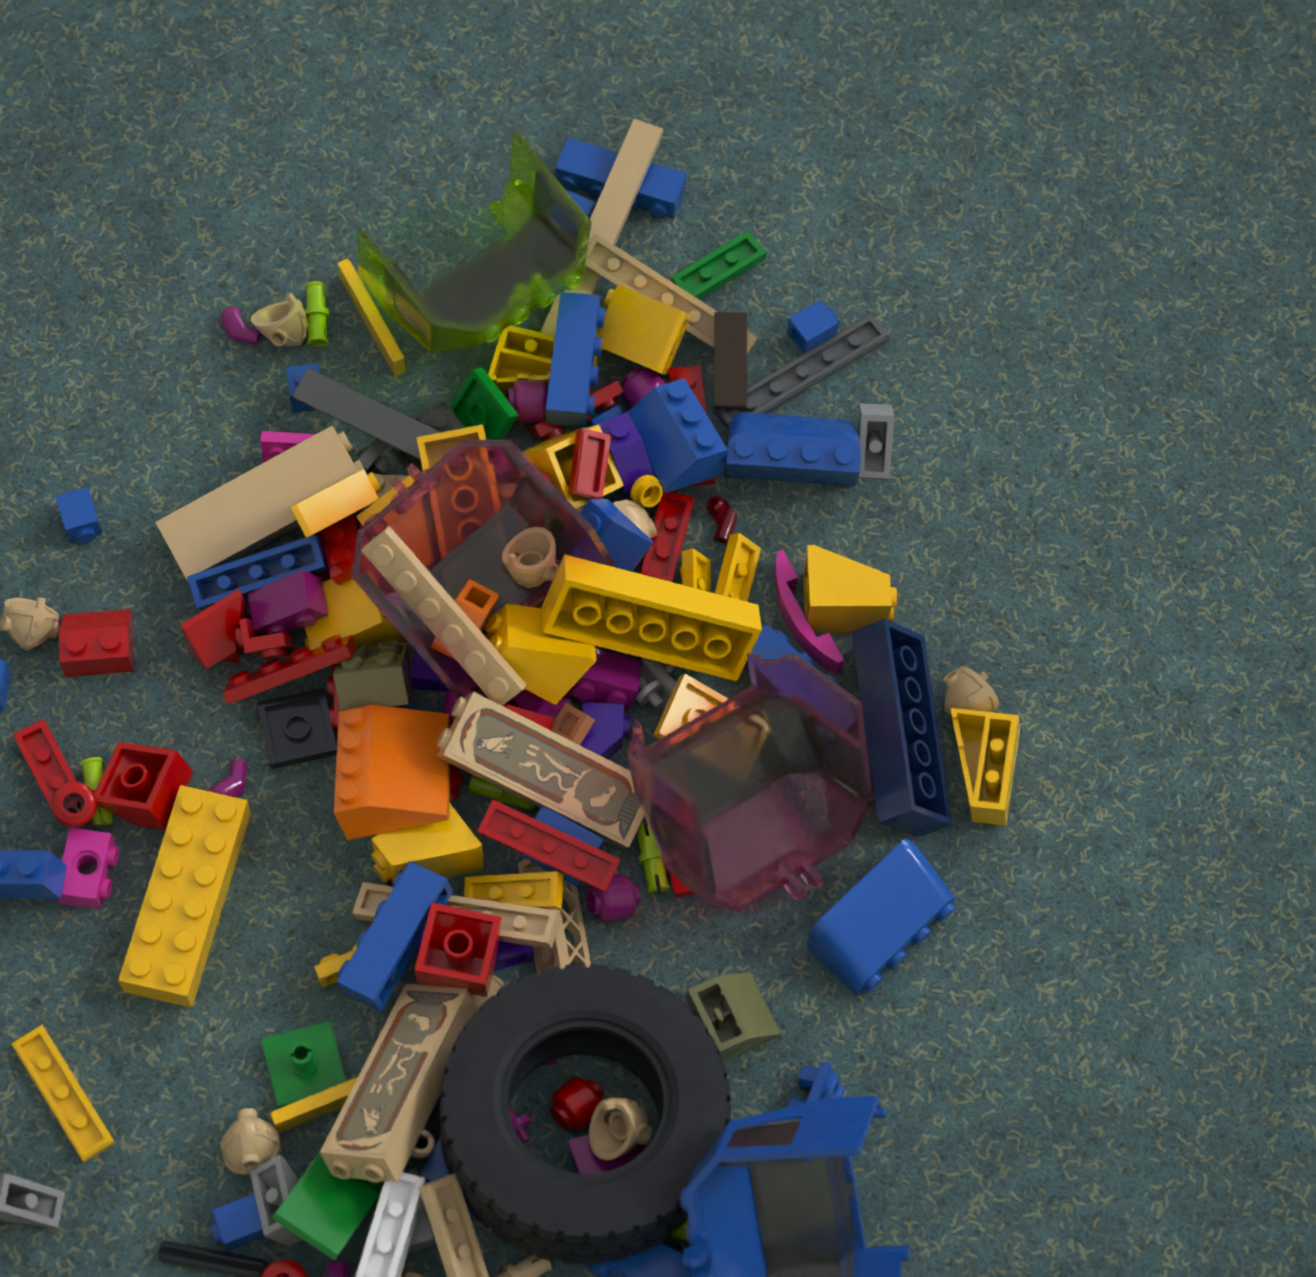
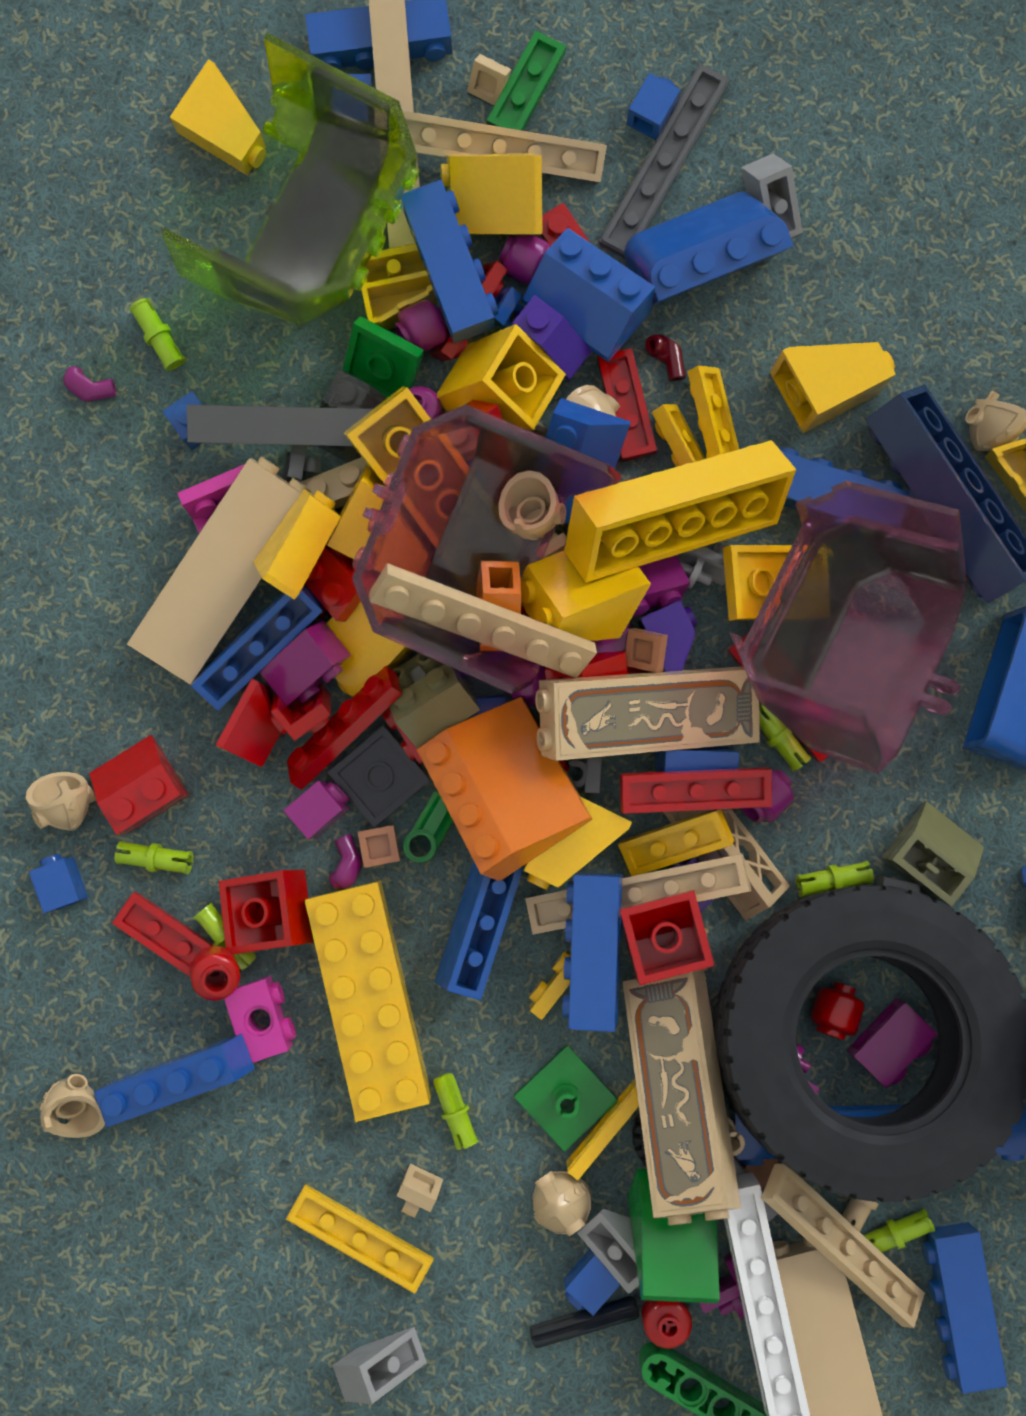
camera: 25 degrees left, 20 degrees up
blue brick [55,487,102,544] -> none
tan helmet [250,293,308,347] -> none
yellow tile [337,259,406,377] -> none
red tile [568,428,611,500] -> none
tan helmet [589,1097,652,1160] -> none
yellow plate [631,475,663,507] -> none
dark brown tile [714,312,747,409] -> none
dark pink slope [774,550,844,675] -> none
none -> lime pin [114,841,194,875]
none -> yellow slope [170,59,266,176]
none -> magenta brick [283,781,351,839]
none -> nougat plate [358,825,401,868]
none -> tan tile [397,1163,443,1218]
none -> green piece [403,791,454,863]
none -> lime axle [433,1073,478,1150]
none -> blue brick [434,861,524,1000]
none -> tan tile [467,54,511,105]
none -> dark grey tile [569,757,604,794]

